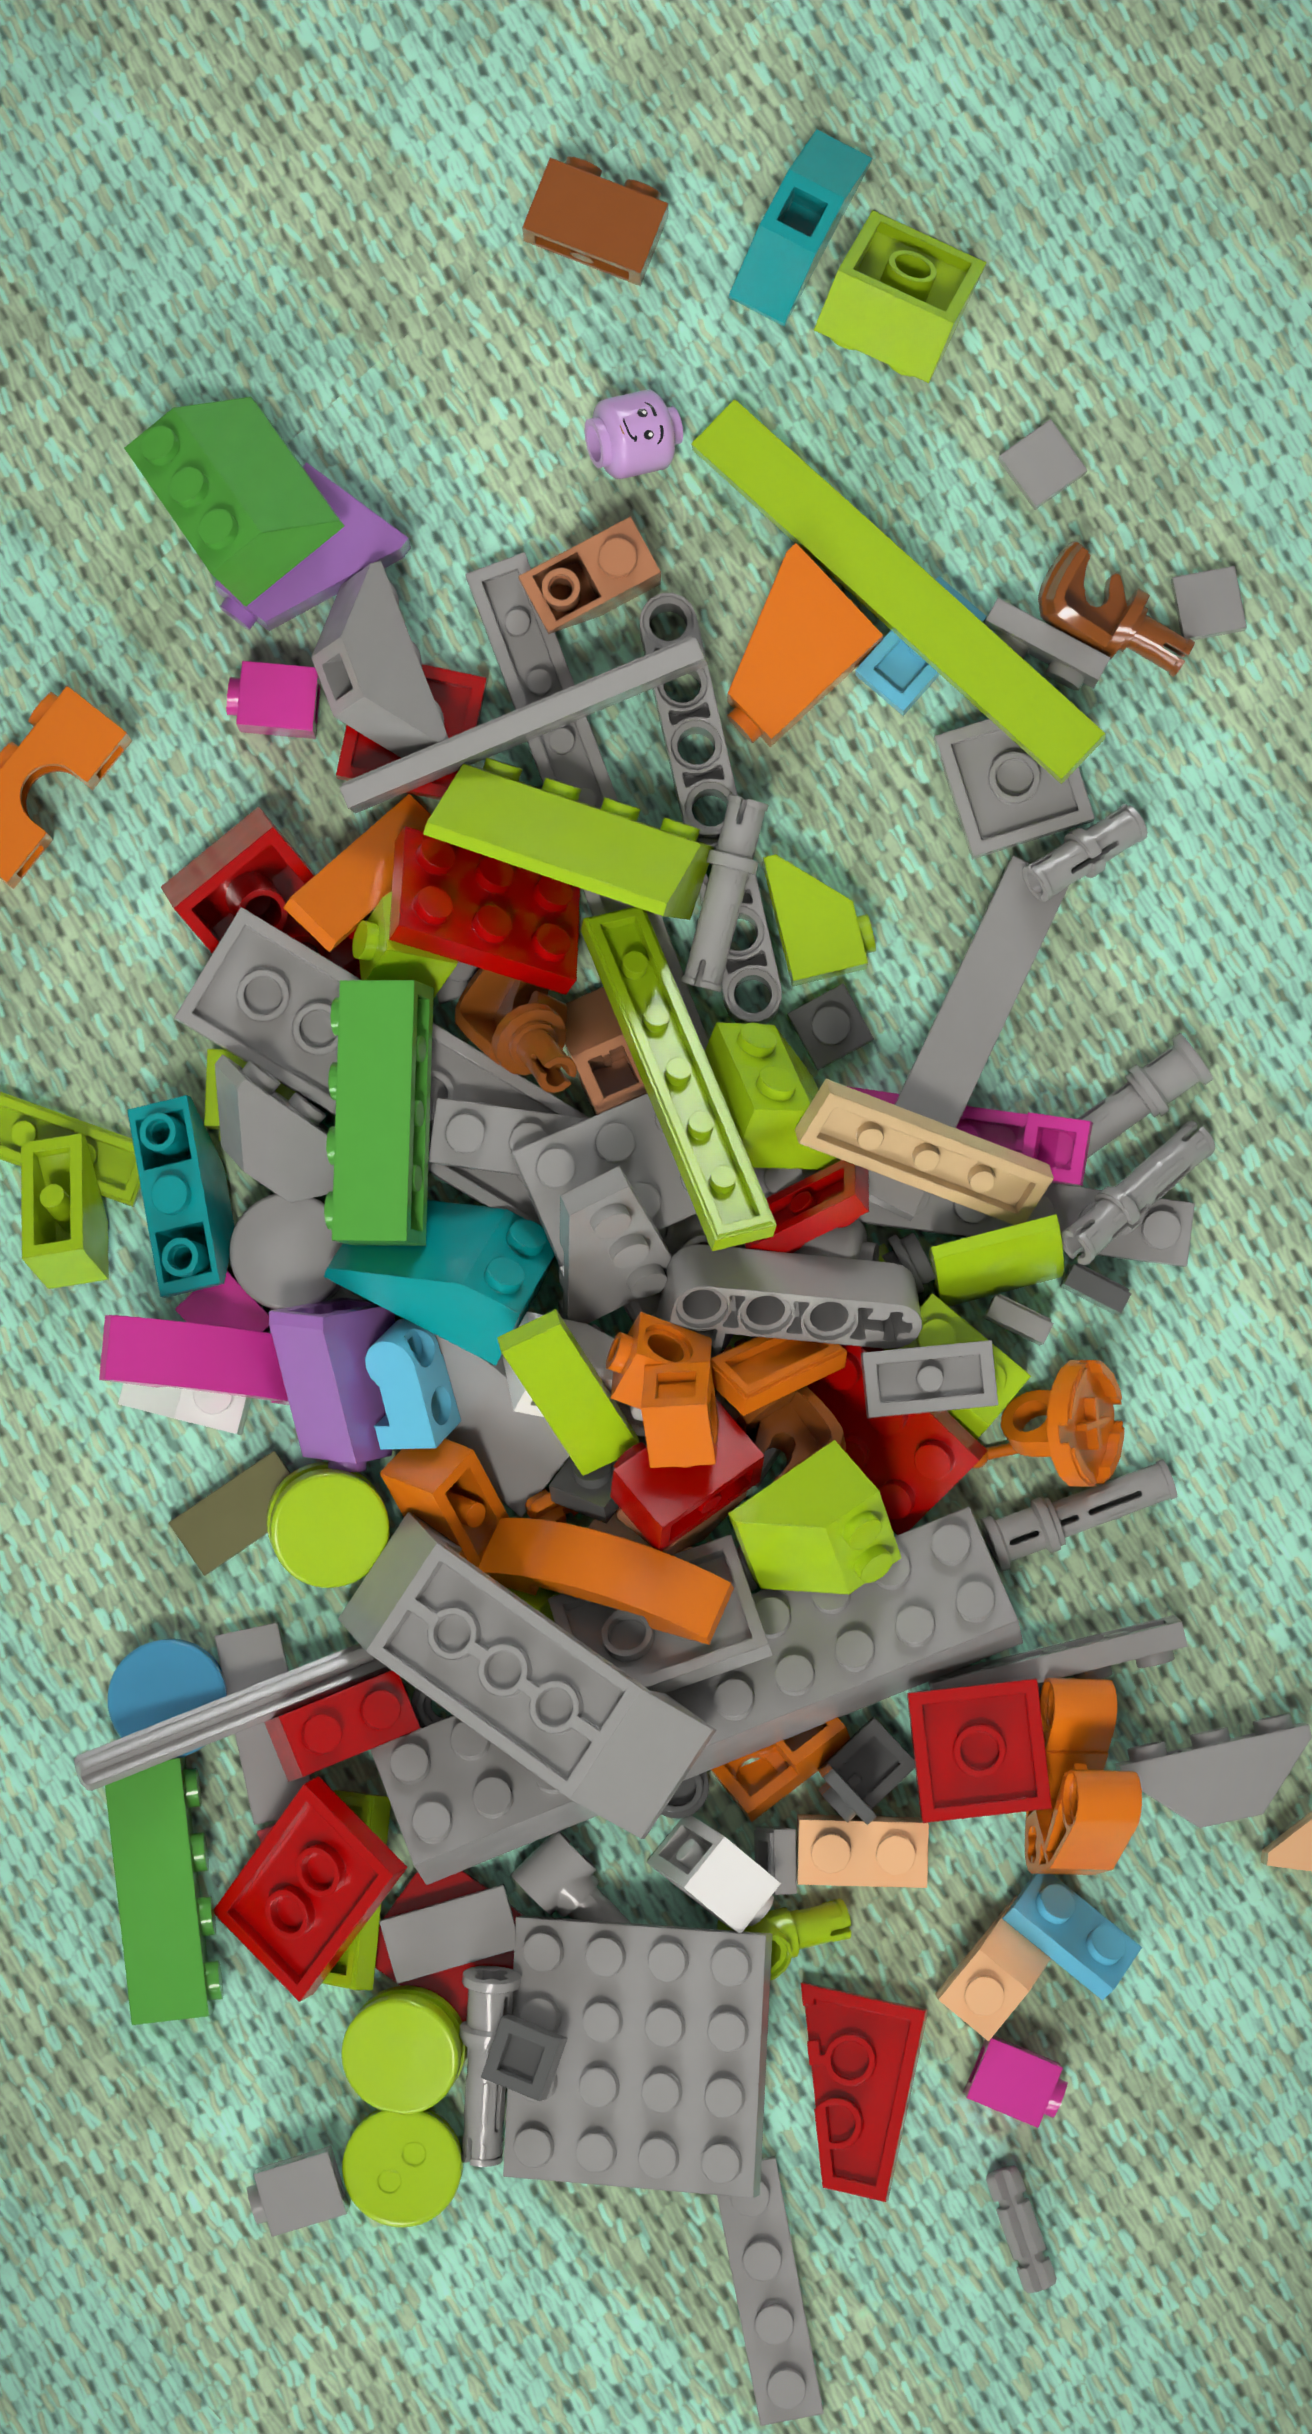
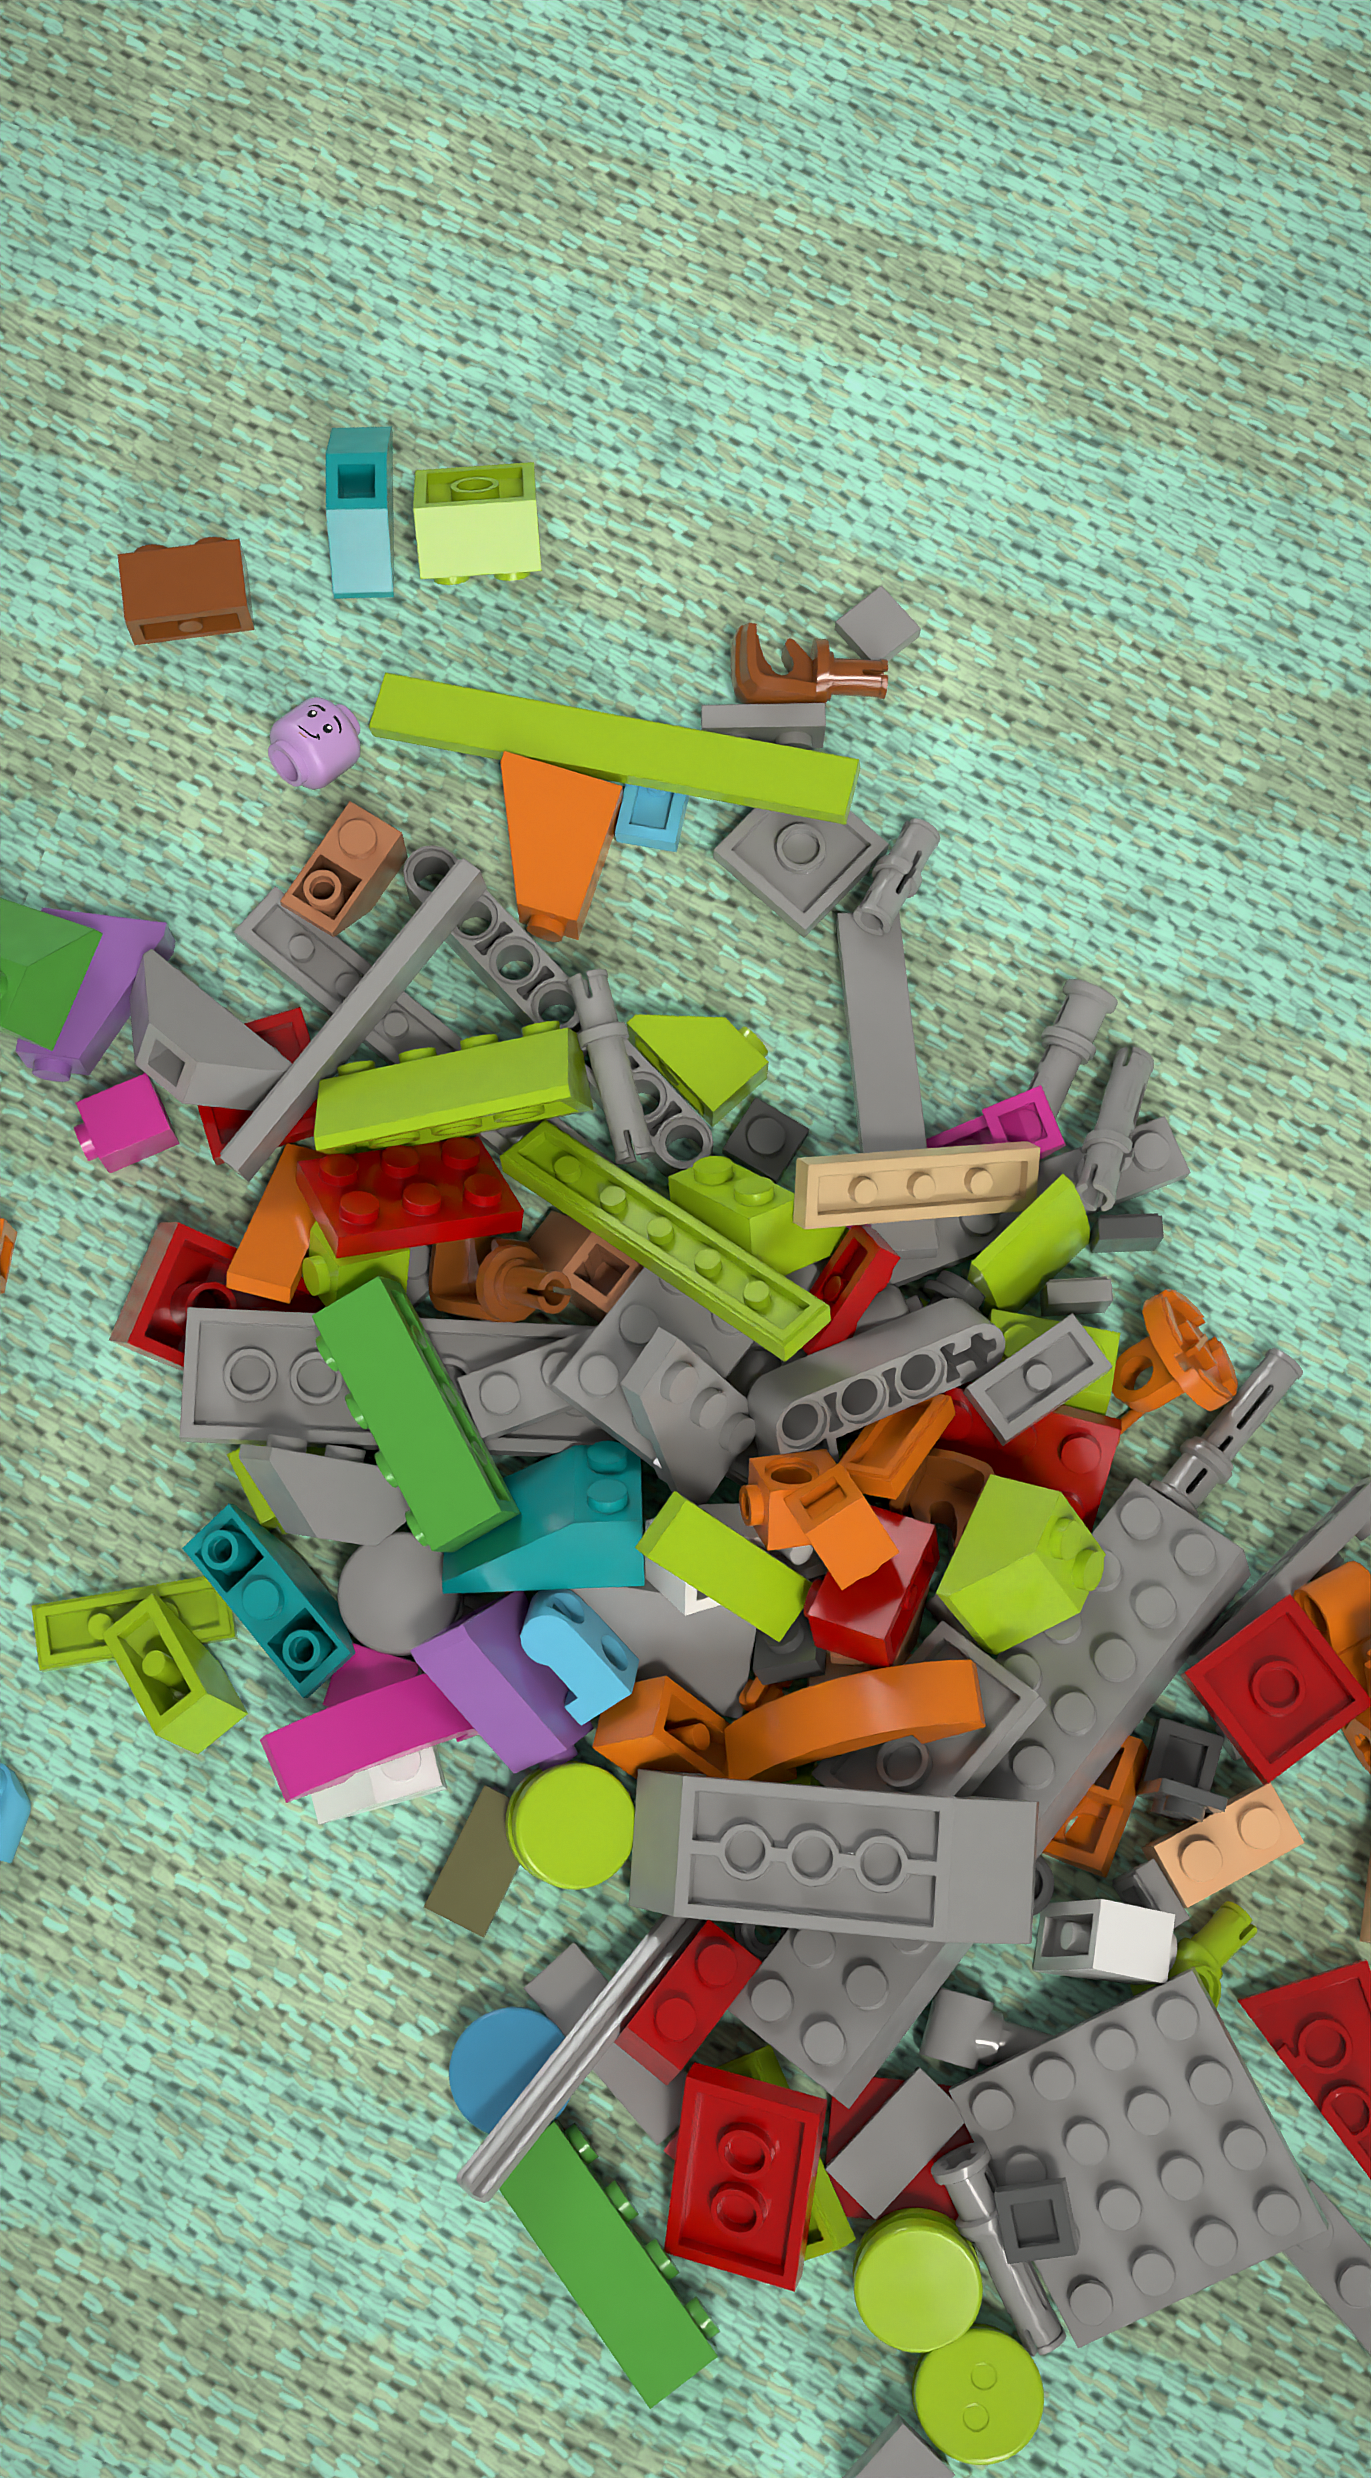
camera: 30 degrees left, 10 degrees down
light grey tile [998,419,1087,510] -> none

